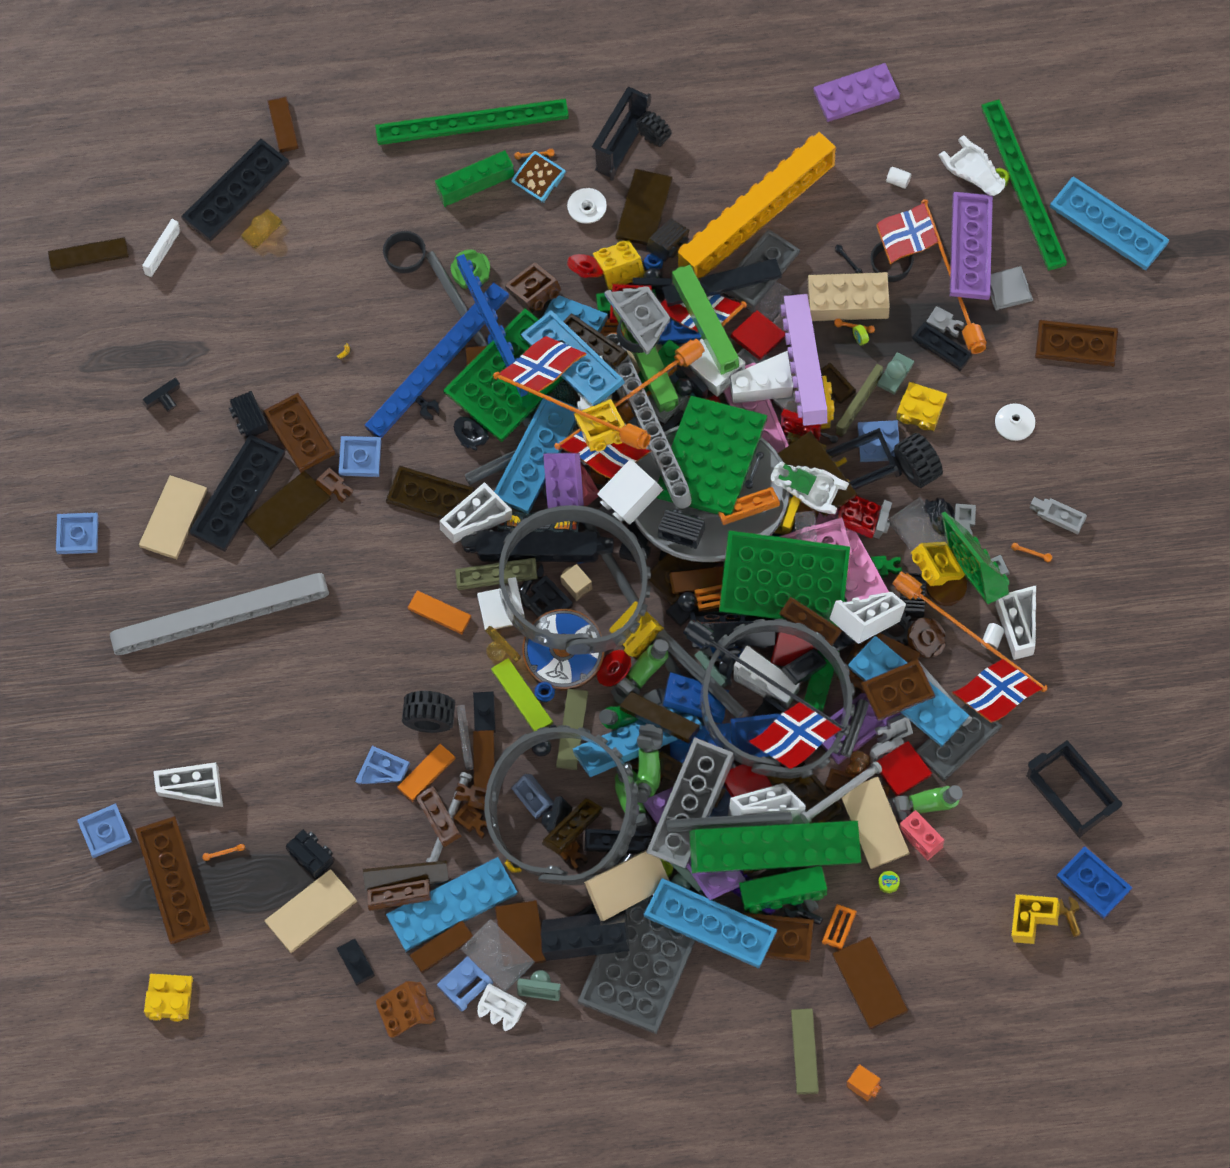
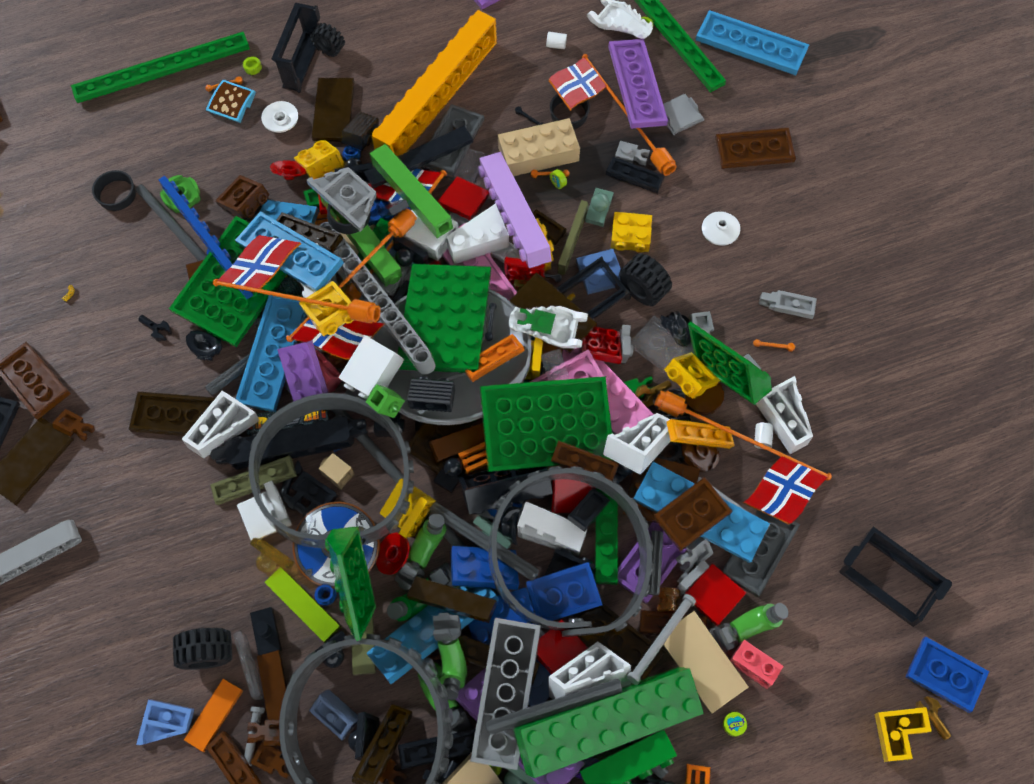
camera: 15 degrees left, 0 degrees up
medium blue plate [339,436,382,477] -> none
blue plate [365,283,509,438] -> none
orange tile [408,590,471,634] -> none
green brick [435,150,514,207] -> none
flag [683,620,847,769] -> none
none -> lime tile [243,57,262,75]
none -> green slope [325,526,376,641]
none -> bright green brick [366,384,405,418]
none -> black tile [377,199,409,216]
none -> pearl gold bar [635,380,672,406]
none -> light orange tile [666,419,735,449]

